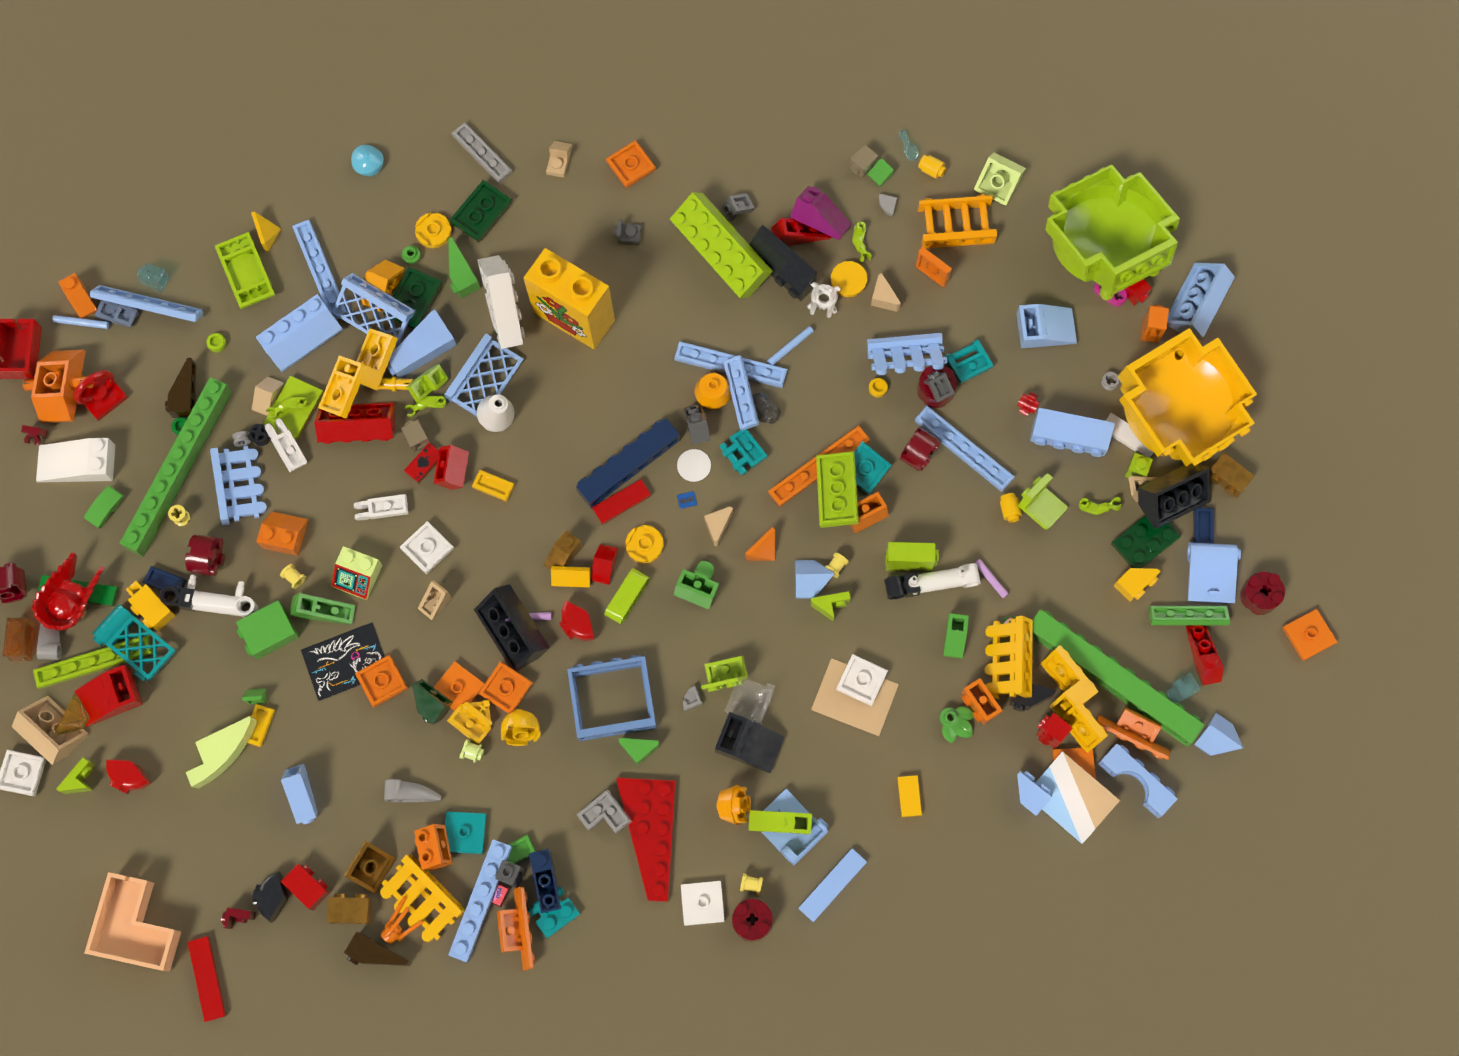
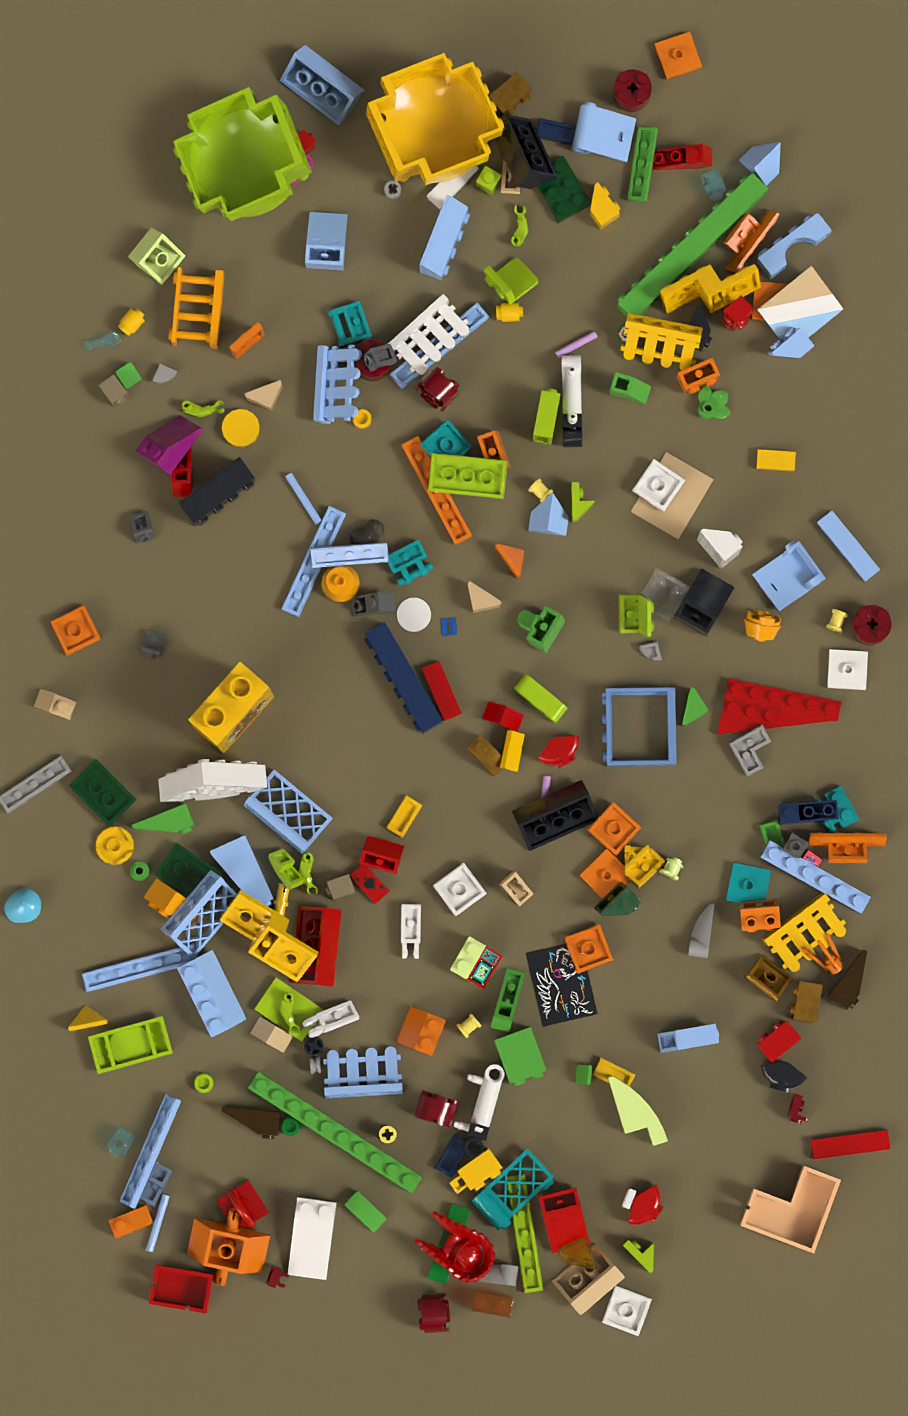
camera: 80 degrees left, 10 degrees up
white cone [477,395,515,432] -> none
yellow cylinder [501,709,541,746] -> none
yellow tile [625,525,664,563] -> none
lime brick [670,192,773,298] -> none
lime slope [748,810,812,835] -> none
white piece [807,282,841,318] -> none
red gear [1017,392,1040,416] -> none
orange brick [1140,305,1169,343] -> none
none -> white fence [388,294,469,375]
none -> white tile [622,1188,636,1209]
none -> white slope [697,529,743,569]

